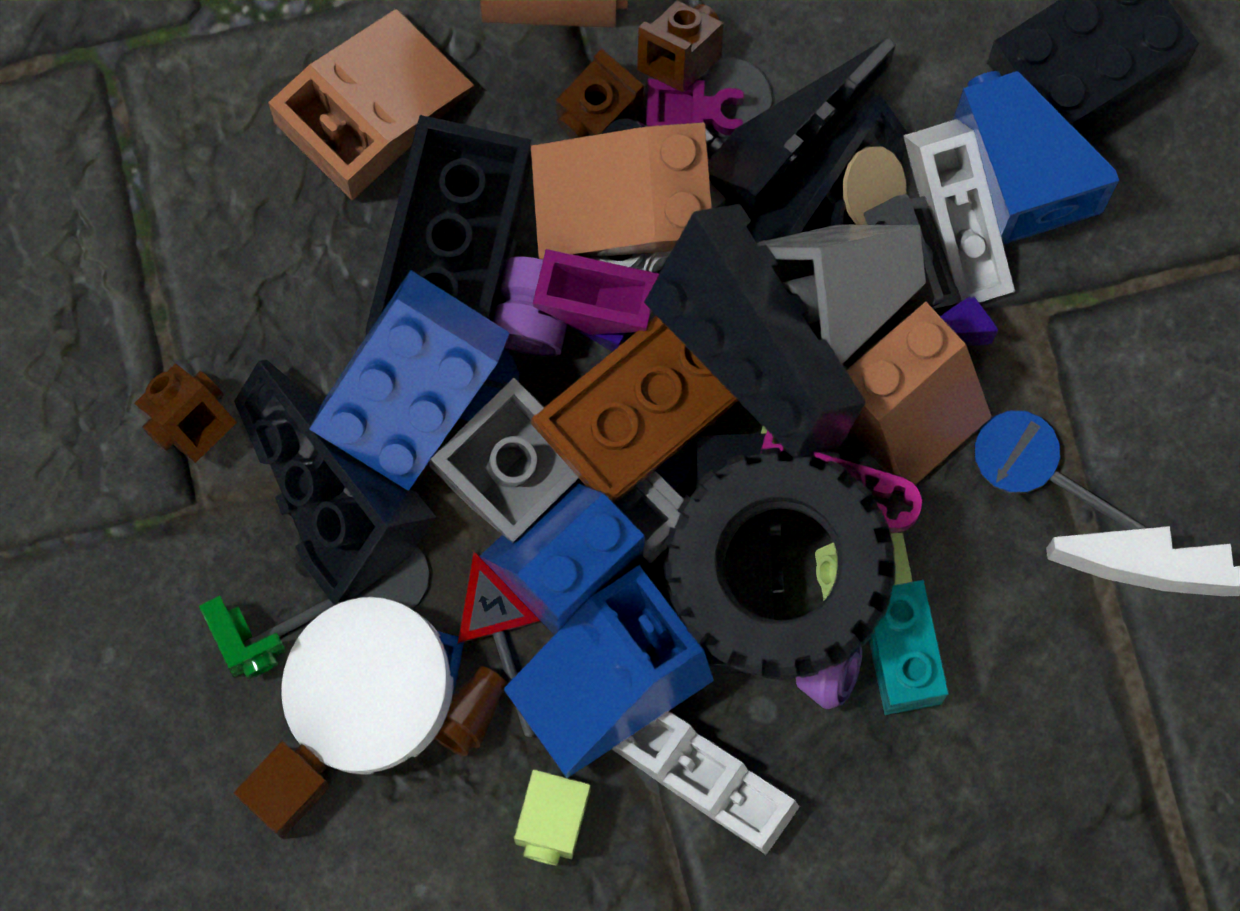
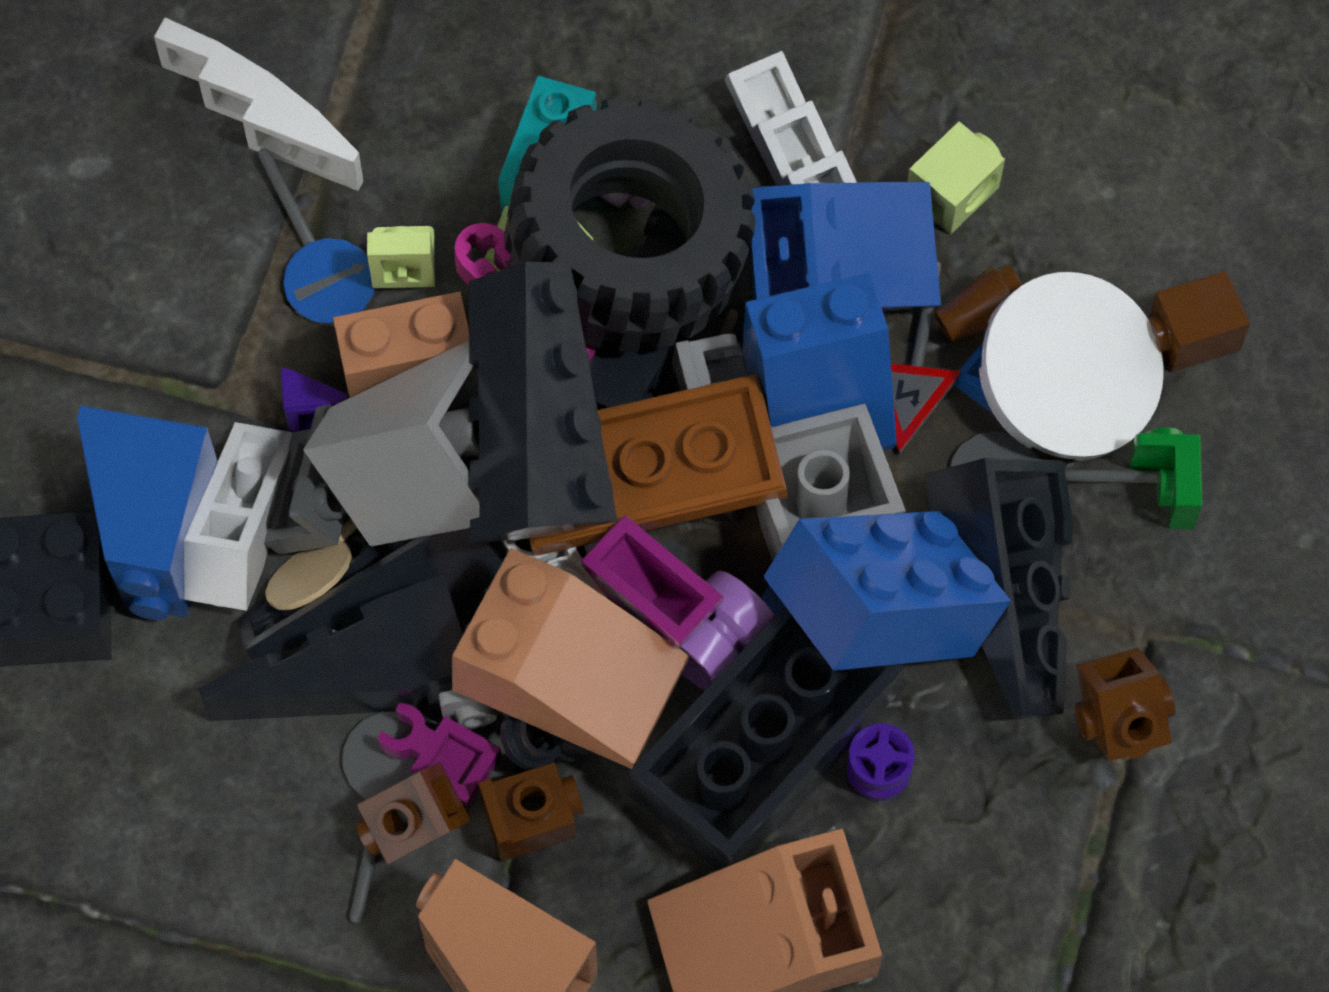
camera: 150 degrees left, 10 degrees down
none -> yellowish green bracket [367,226,435,288]
none -> dark purple wheel [846,723,915,802]

